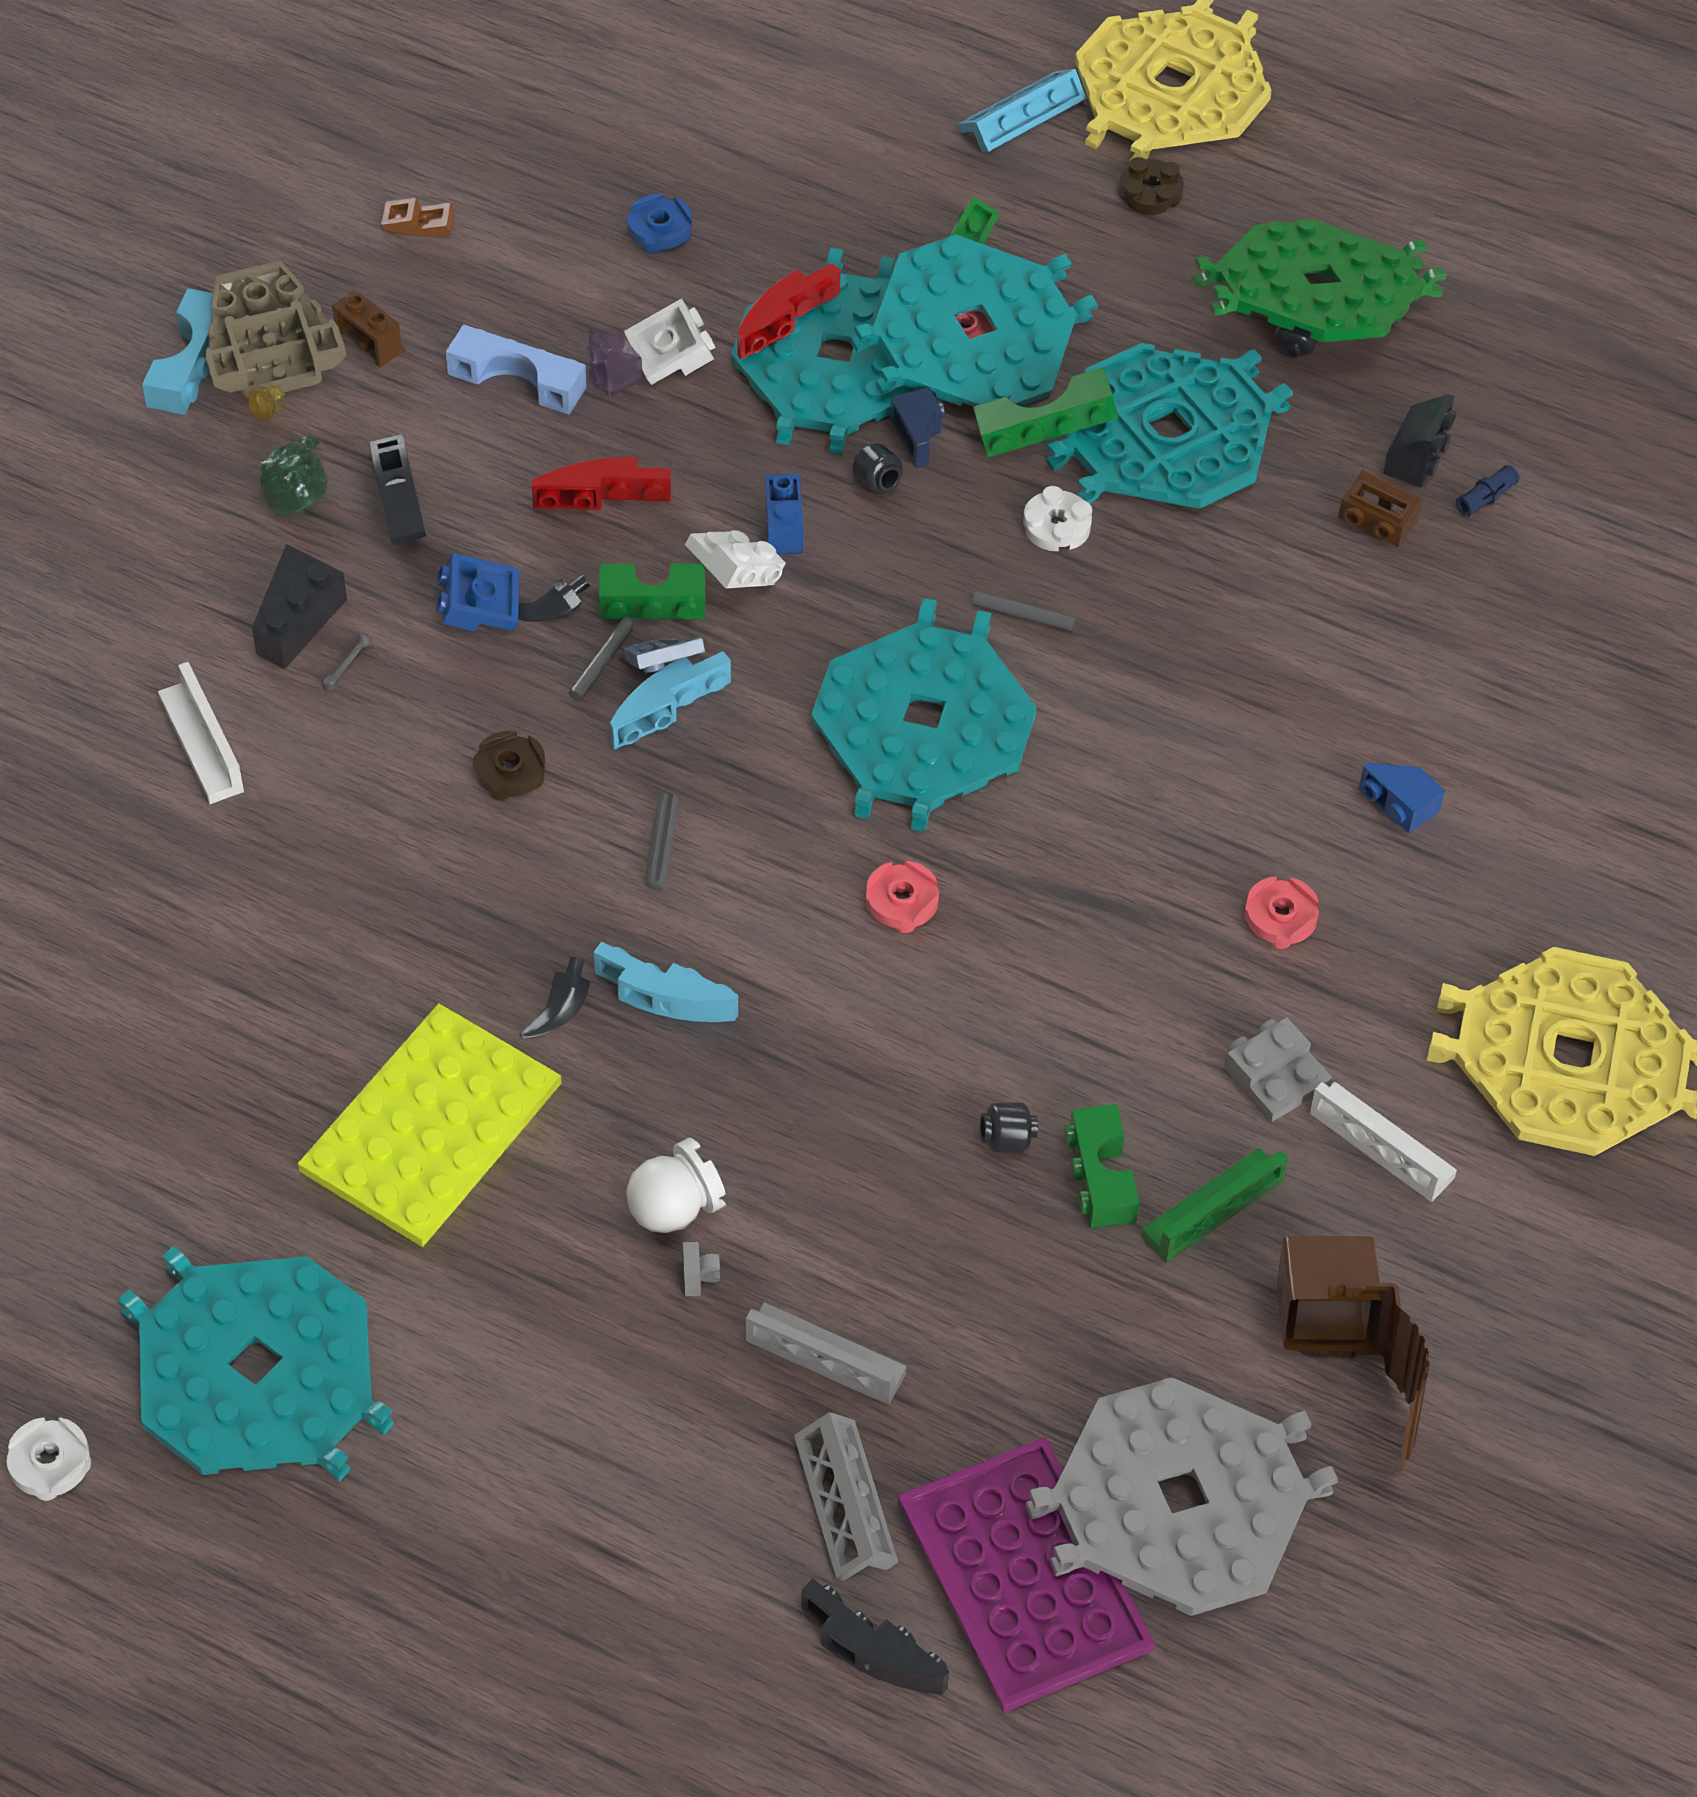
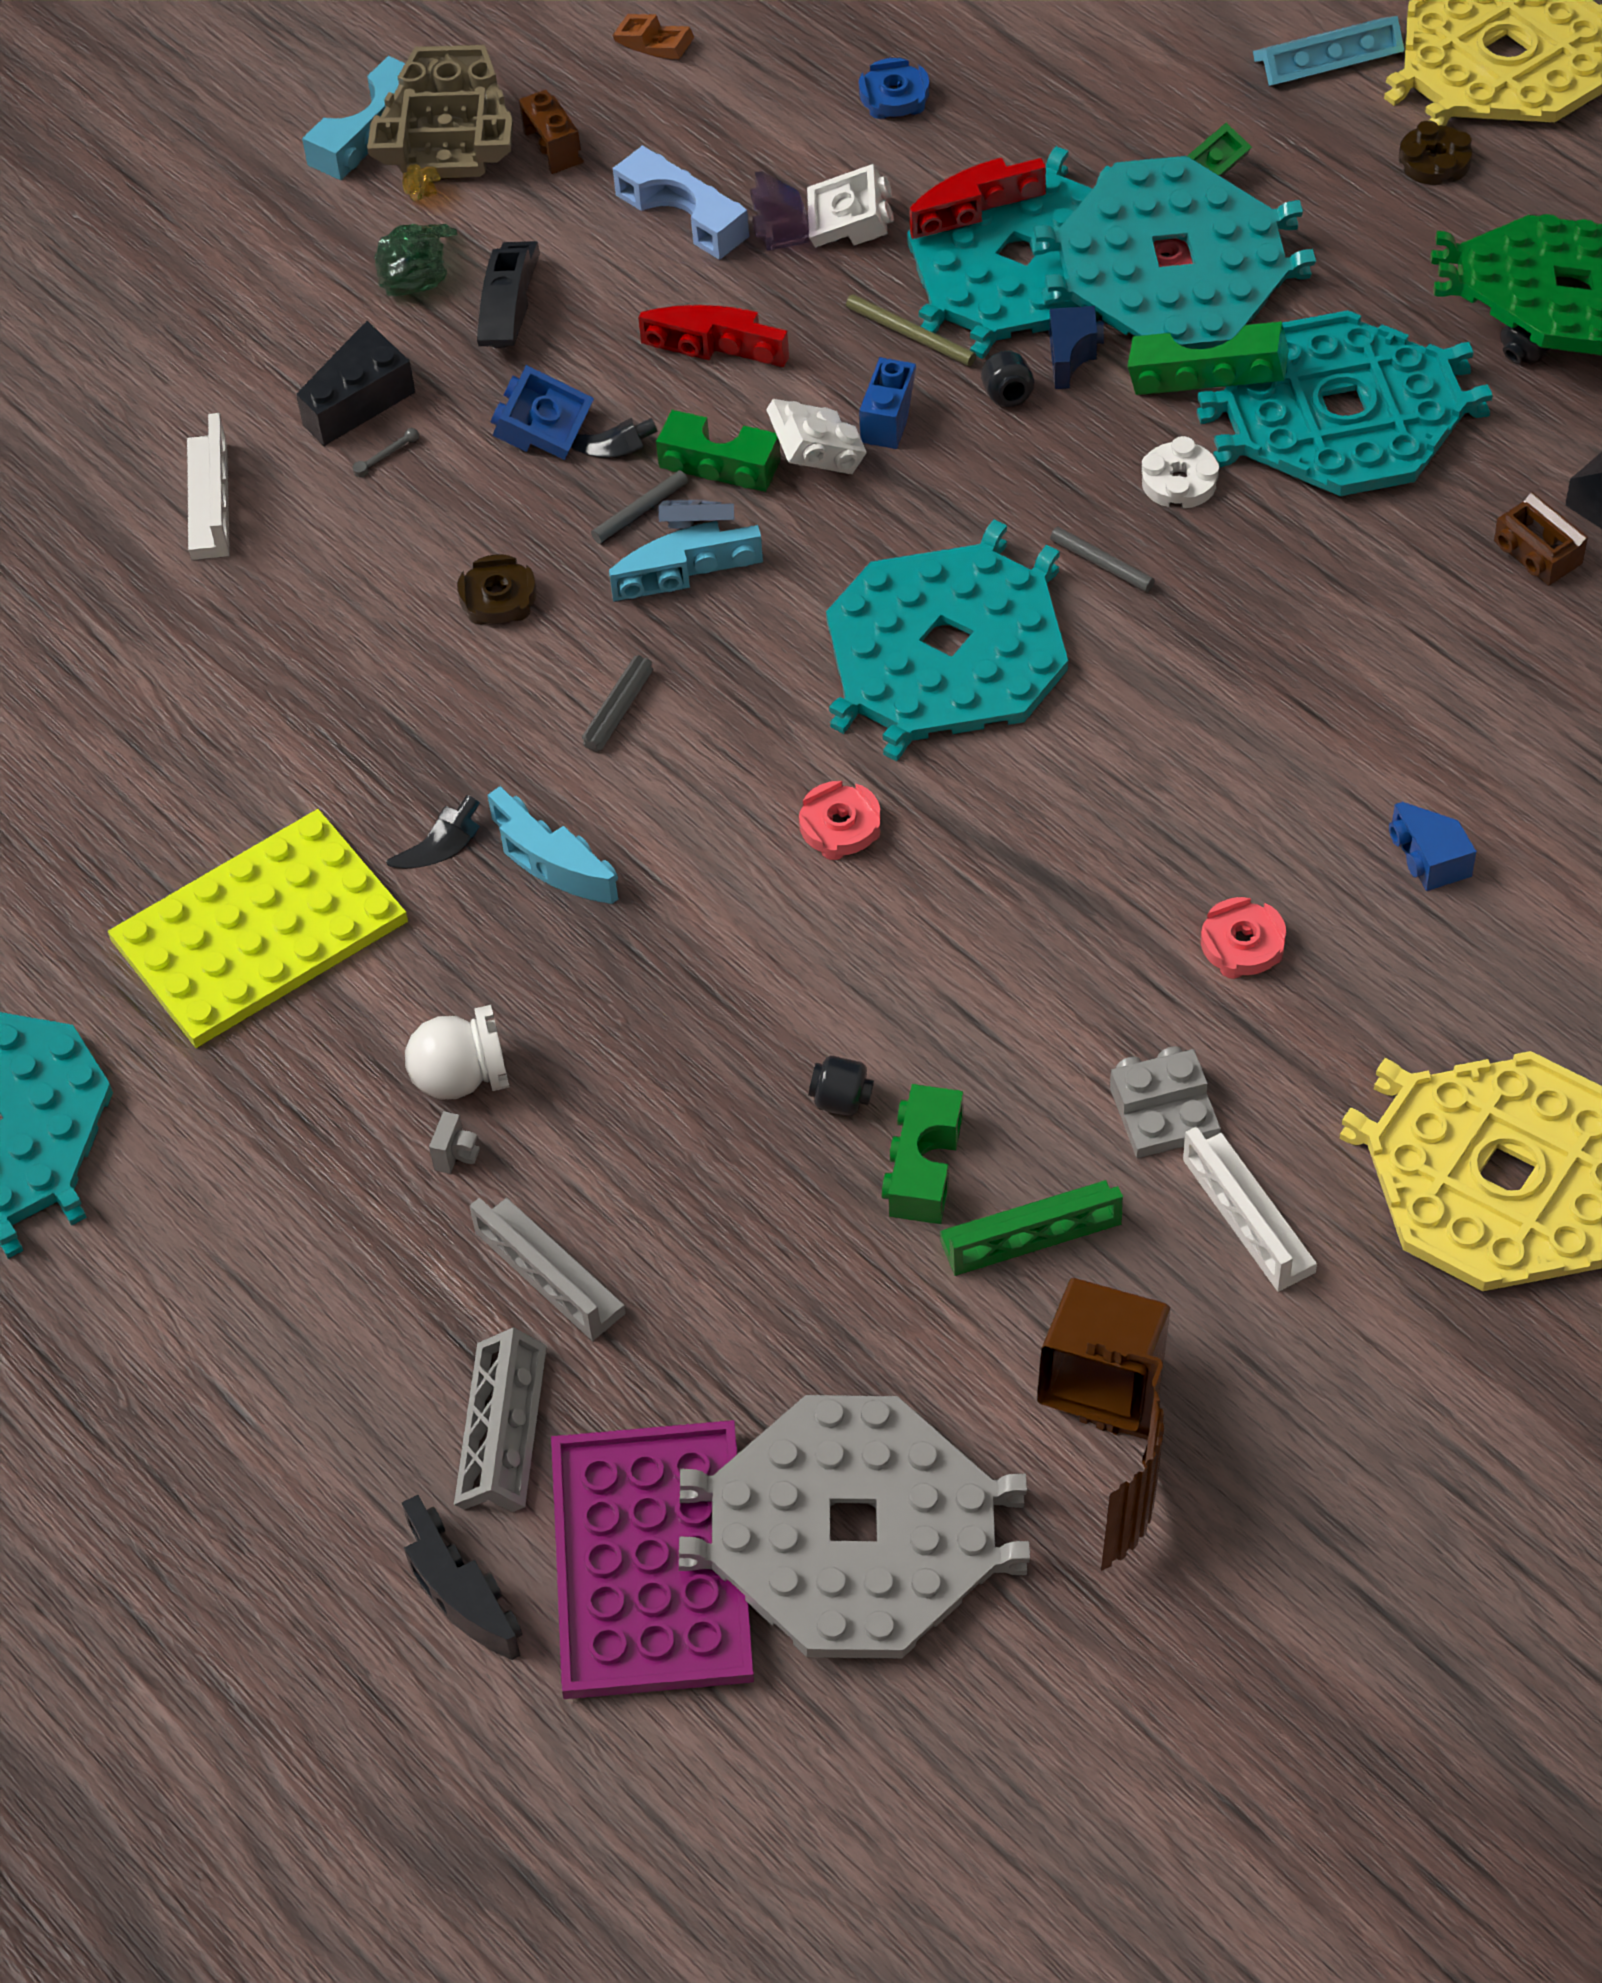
camera: 25 degrees right, 0 degrees up
none -> olive bar [846,294,976,367]

